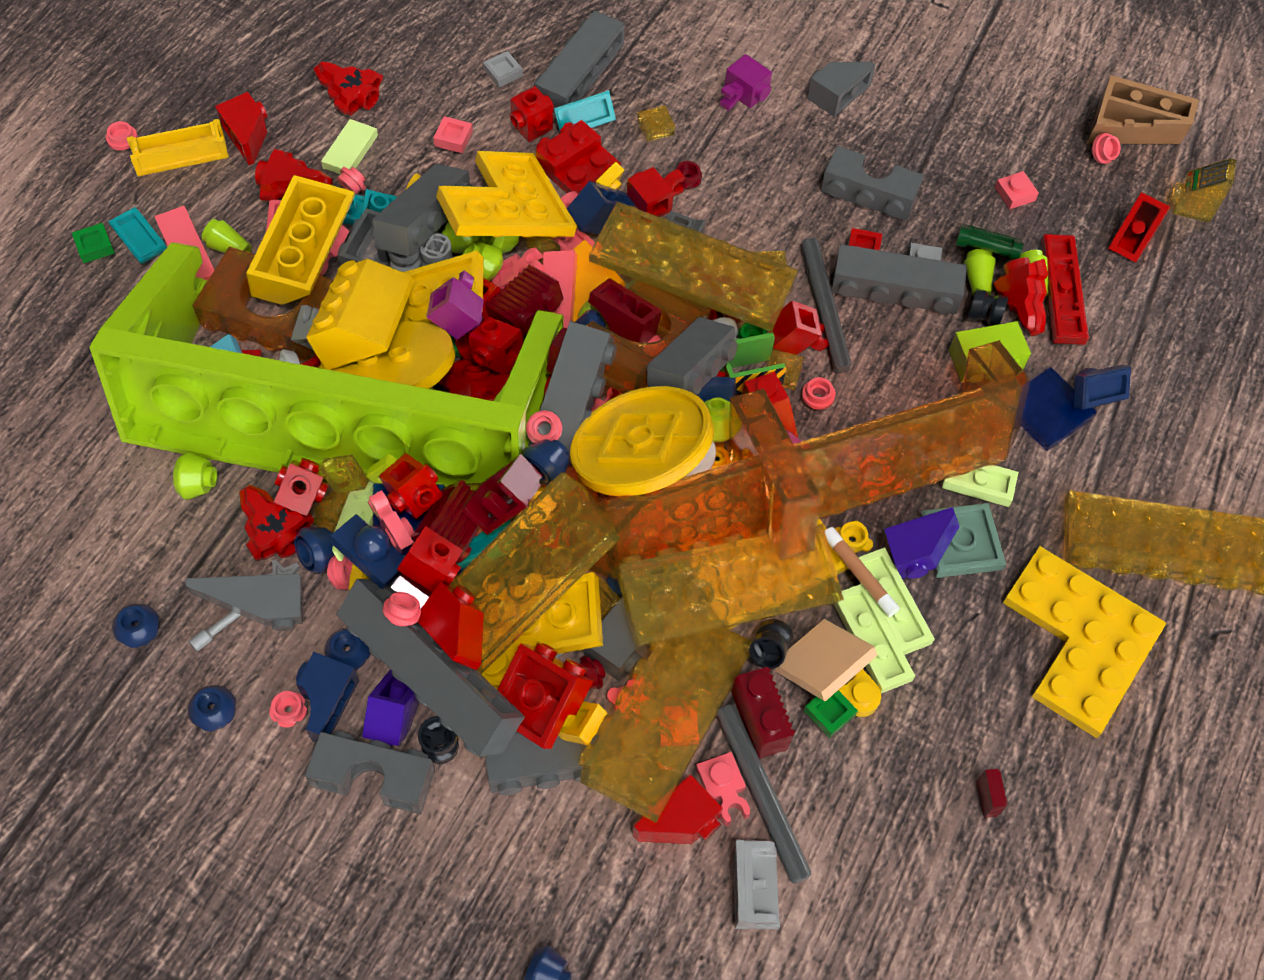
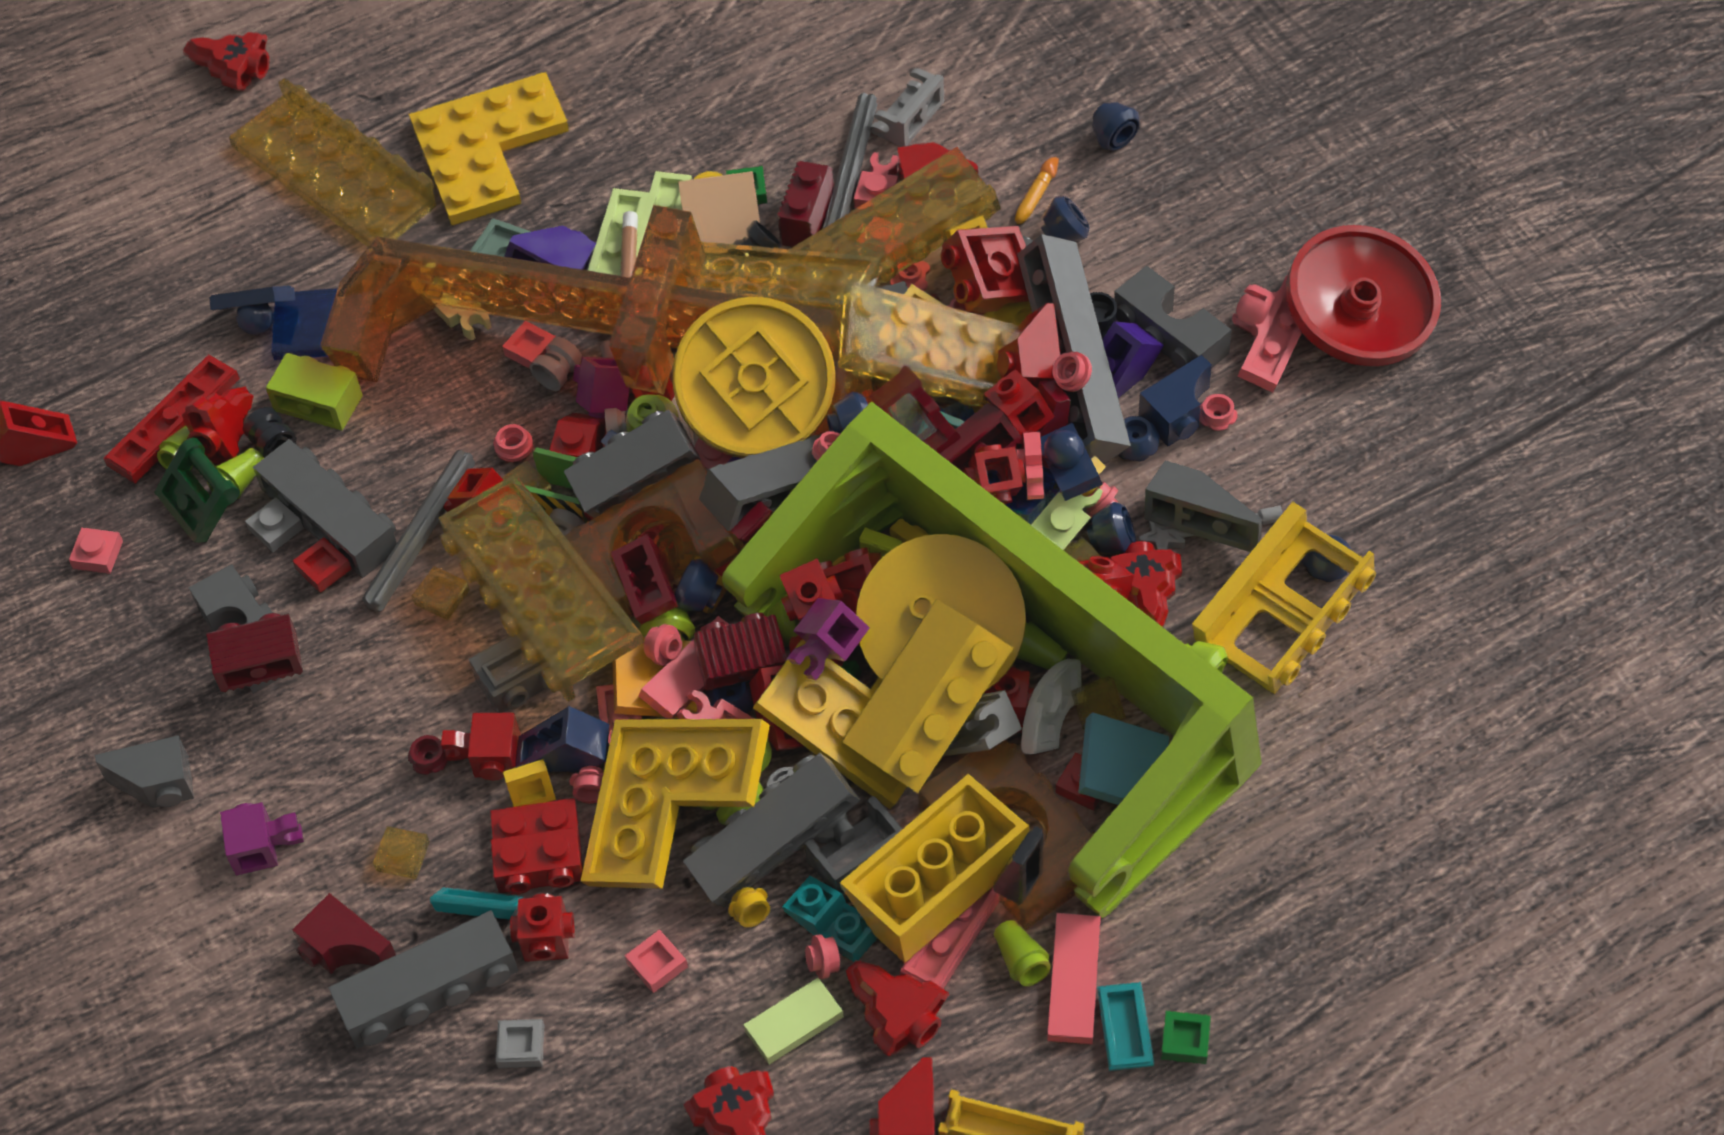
camera: 140 degrees left, 5 degrees down
dark blue plate [188,685,236,732] -> none
dark red tile [976,769,1008,818] -> none
none -> dark red brick [206,613,303,693]
none -> dark red arch [292,893,396,974]
none -> coral plate [644,624,682,666]
none -> black slope [993,826,1044,905]
none -> light orange piece [1015,157,1059,224]
none -> dark blue cone [1041,196,1090,242]
none -> yellow window [1192,502,1376,694]
none -> coral plate [1232,269,1302,393]
none -> red dish [1286,225,1441,366]

